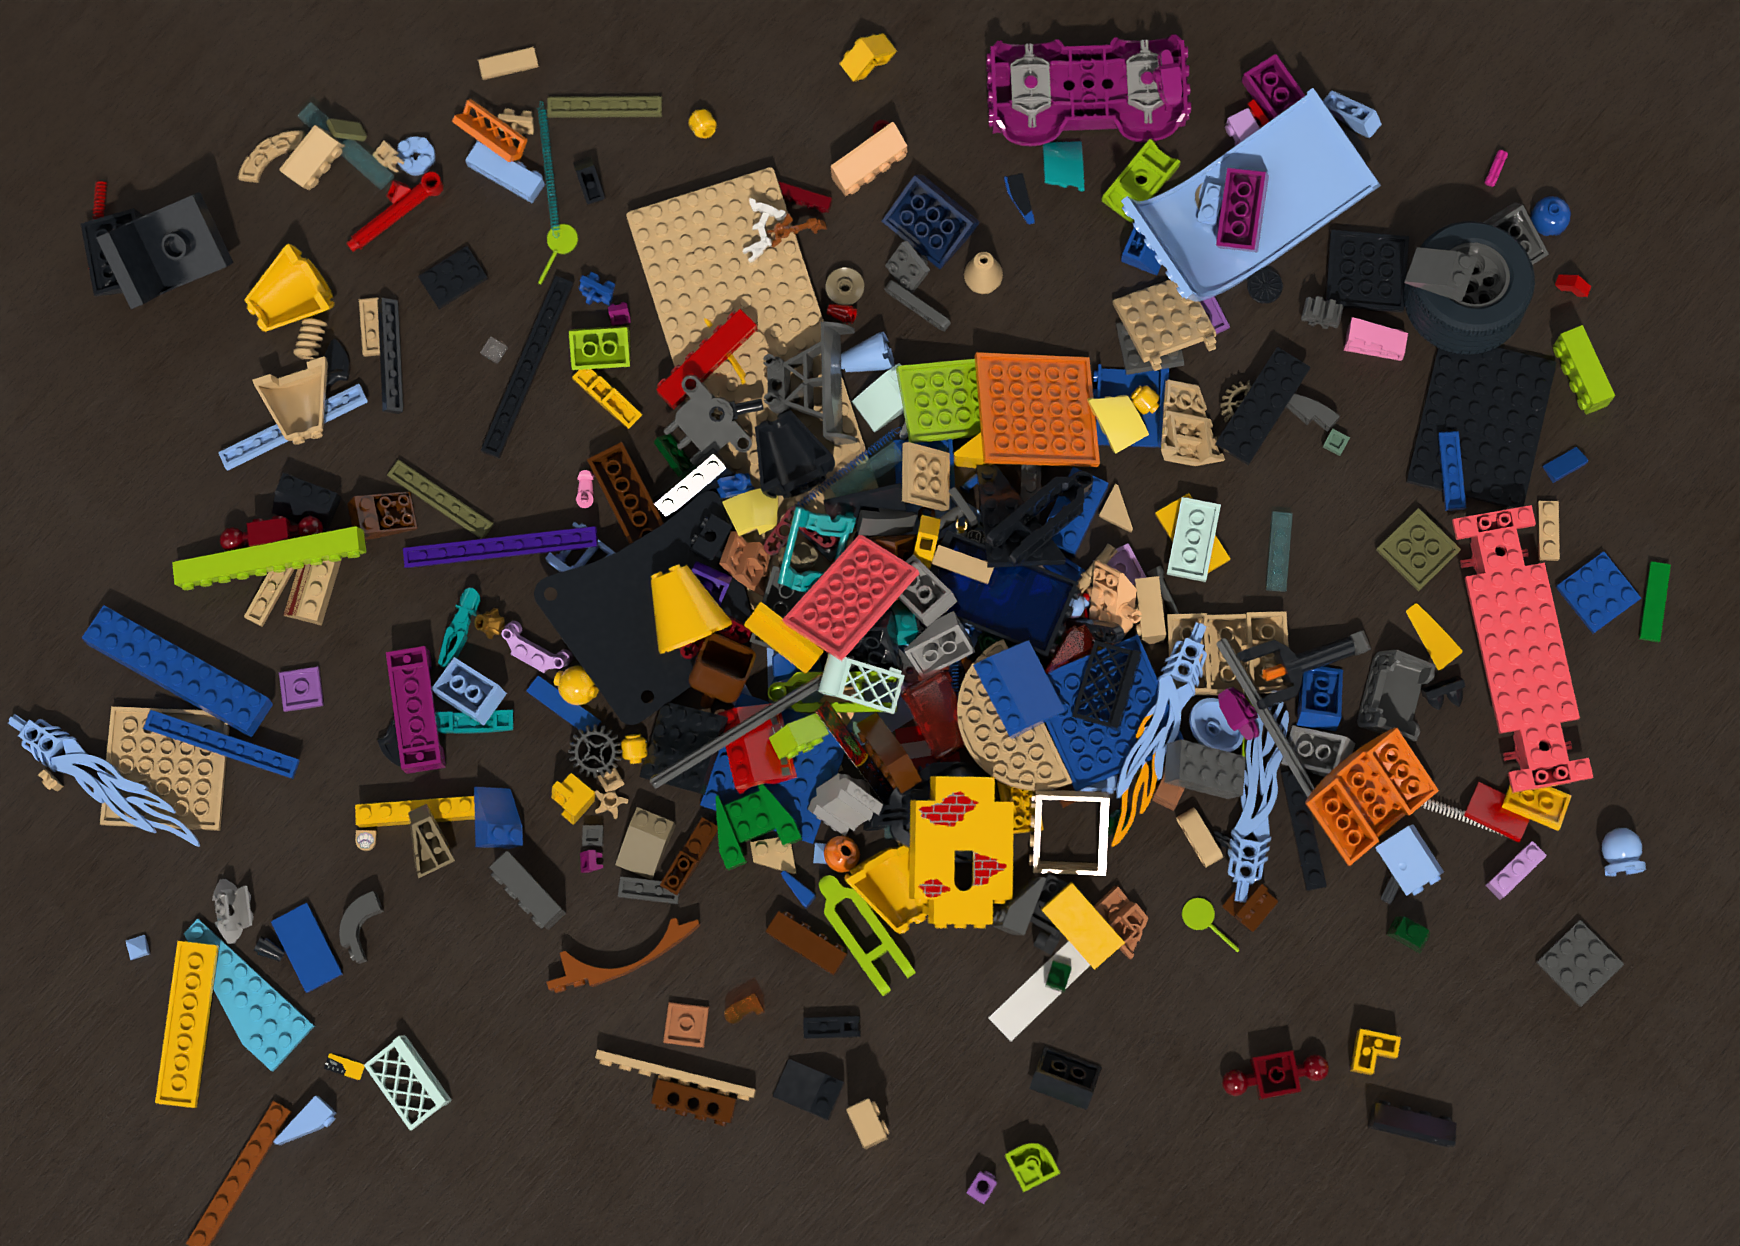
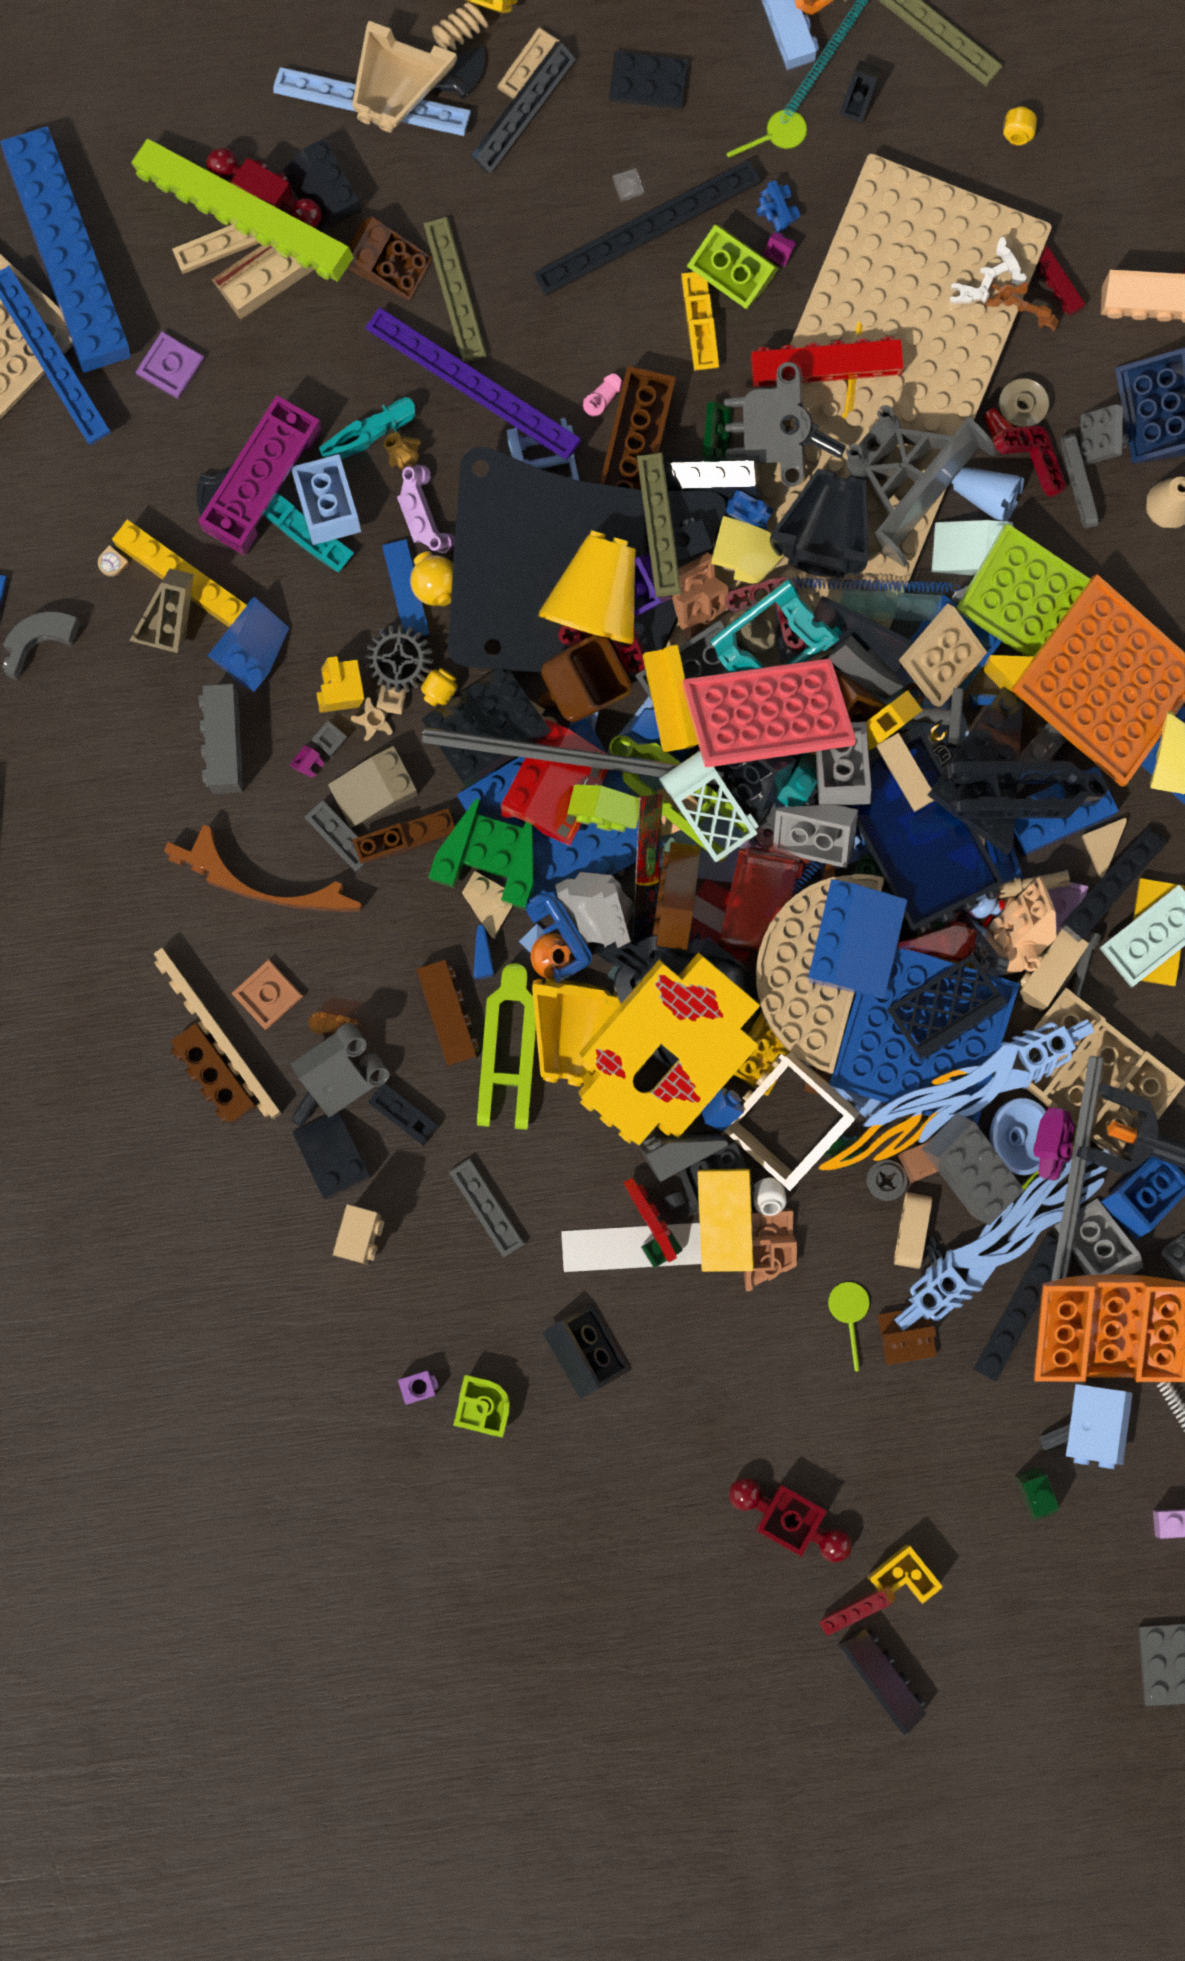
camera: 30 degrees right, 5 degrees up
none -> dark grey piece [291,1023,389,1126]
none -> dark grey tile [449,1159,525,1258]
none -> blue piece [528,893,592,983]
none -> red wing [623,1178,677,1263]
none -> olive tile [637,453,681,598]
none -> blue brick [701,1087,744,1131]
none -> white head [752,1178,786,1216]
none -> dark red piece [819,1584,896,1636]
none -> dark grey gear [867,1160,907,1201]
none -> dark red beam [993,426,1066,497]
none -> black plate [1060,826,1168,942]

